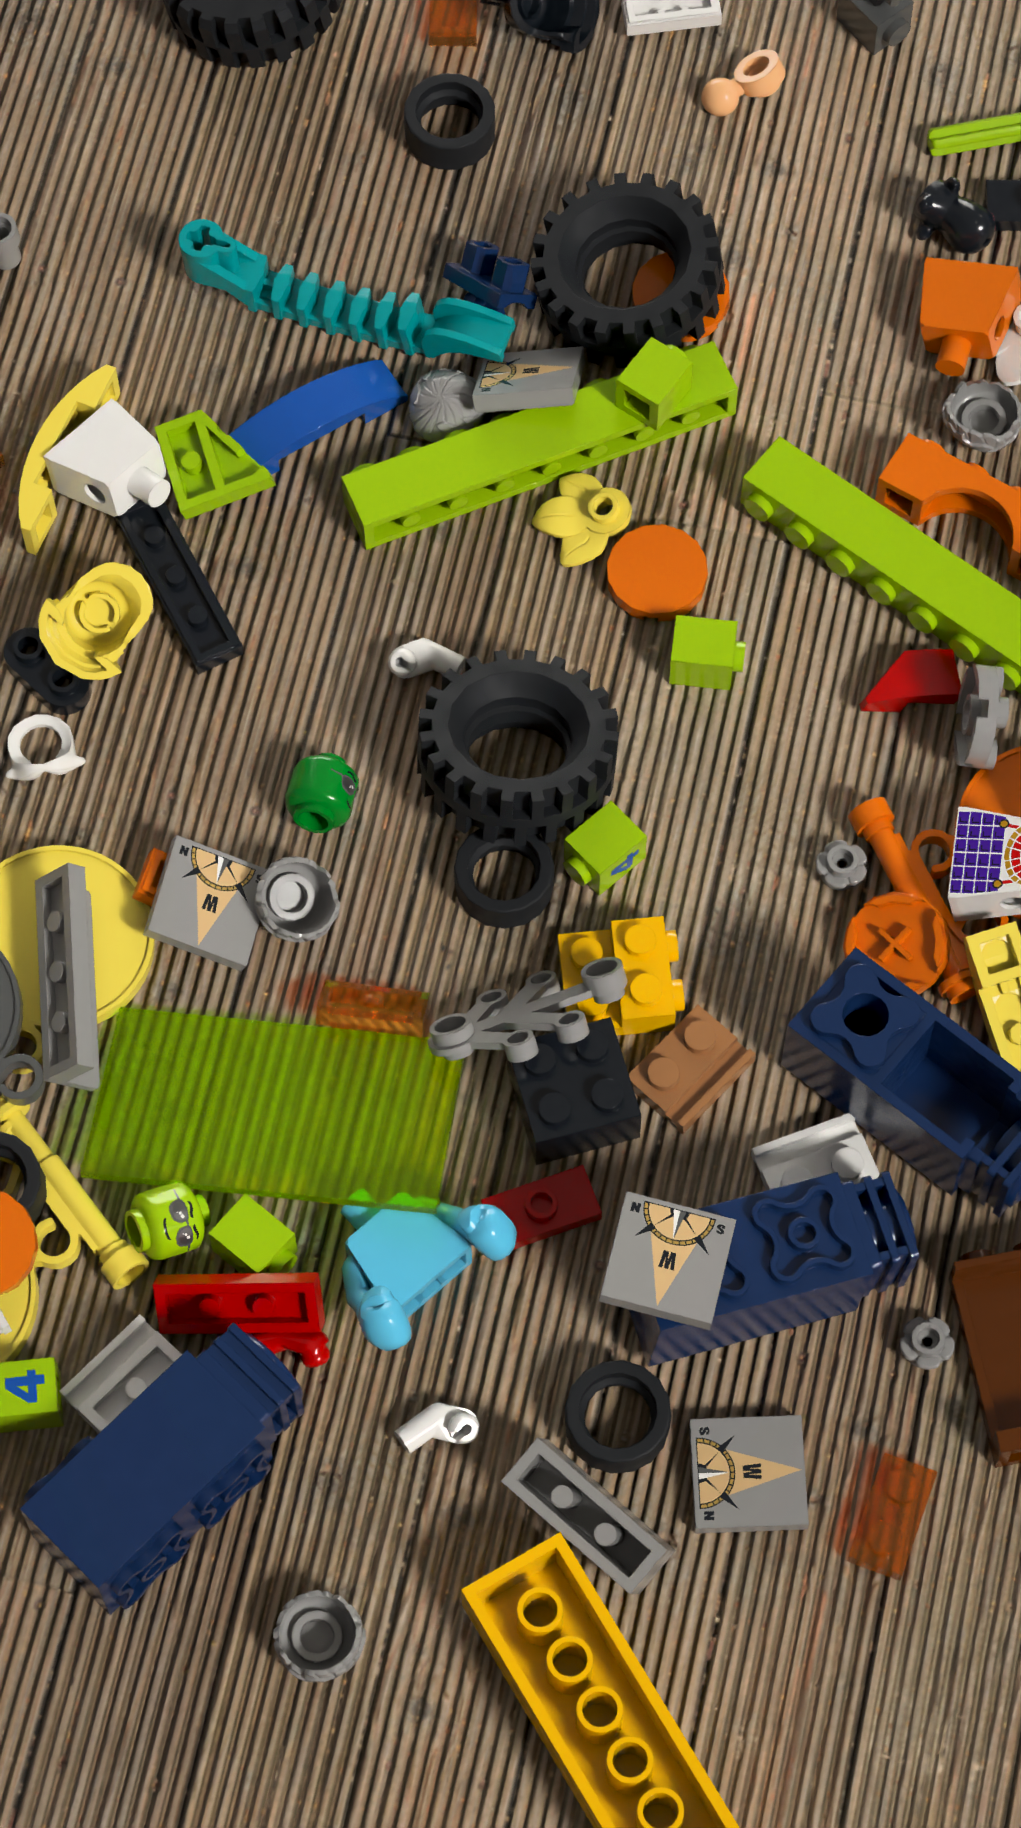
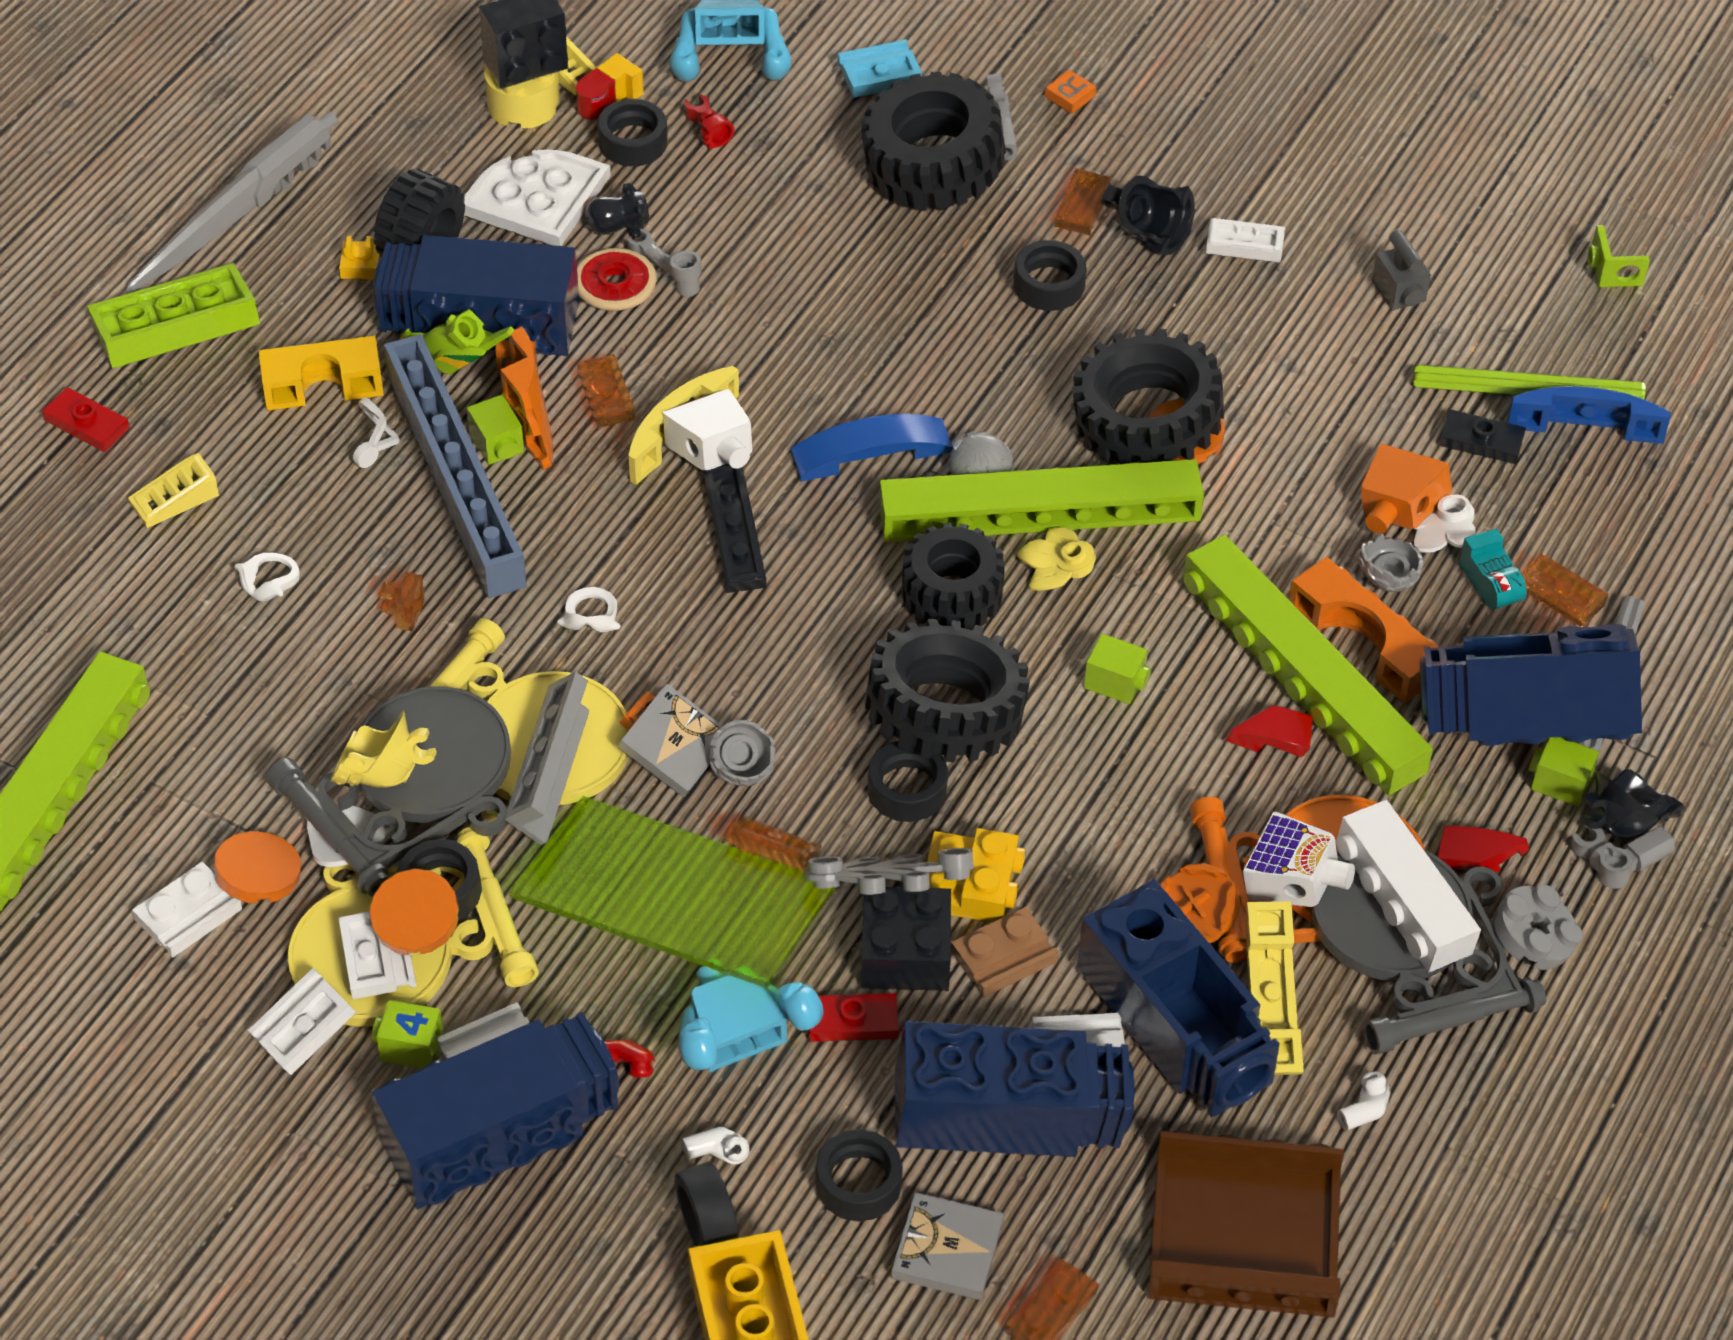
camera: 15 degrees right, 15 degrees down
black plate [4,627,92,715] -> none
light yellow helmet [38,562,153,680] -> none
lime head [124,1182,211,1260] -> none
red plate [152,1272,325,1334] -> none
lime wing [154,409,276,520] -> none
teal piece [178,219,516,363] -> none
lime brick [209,1193,298,1273] -> none
light grey hair [273,1590,366,1682] -> none
green head [285,753,359,833] -> none
white arm [388,638,467,679] -> none
dark blue hips [442,240,538,314] -> none
light grey tile [472,346,585,413] -> none
light grey brick [501,1437,676,1594] -> none
lime brick [563,801,647,896] -> none
light grey tile [599,1191,736,1330] -> none
orange tile [607,524,708,622] -> none
lime brick [615,337,693,431] -> none
light nougat plate [701,49,786,117] -> none
light grey plate [815,840,867,891] -> none
light grey plate [900,1317,955,1370] -> none
black animal [913,177,996,254] -> none
light grey plate [954,664,1009,770] -> none
none -> black tyre [674,1161,739,1247]
none -> black tyre [902,523,1005,630]

